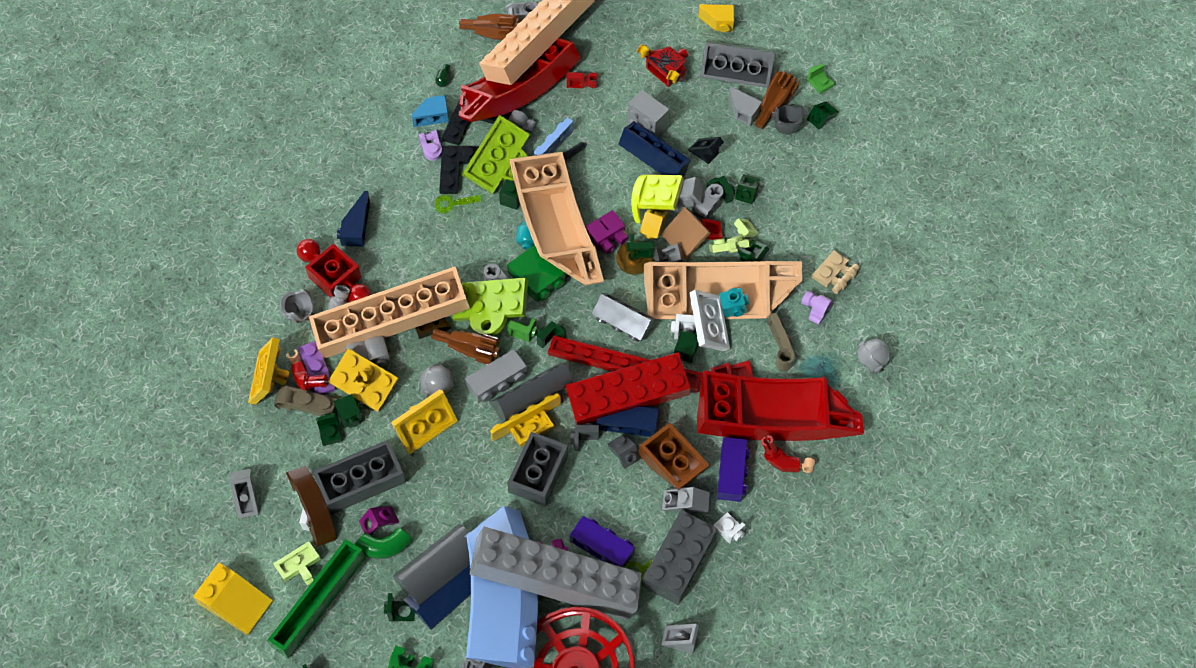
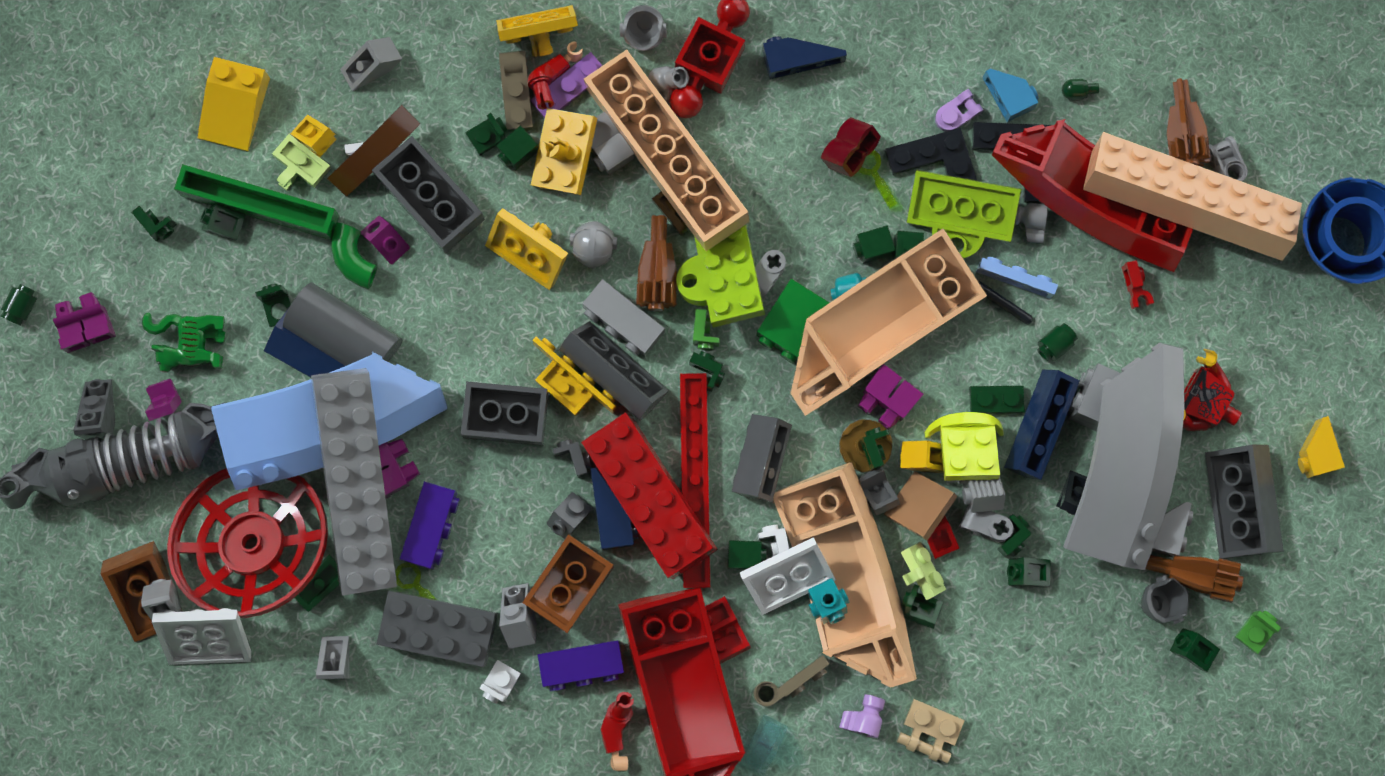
camera: 70 degrees right, 20 degrees up
yellowish green plate [734,218,759,238] -> none
none -> dark green bracket [200,204,246,241]
none -> dark green plate [289,554,339,612]
none -> yellow slope [290,115,336,157]
none -> dark red brick [821,117,881,177]
none -> dark green brick [853,225,895,264]
none -> dark green plate [969,386,1024,413]
none -> dark green brick [1037,323,1078,362]
none -> light grey slope [1063,343,1184,570]

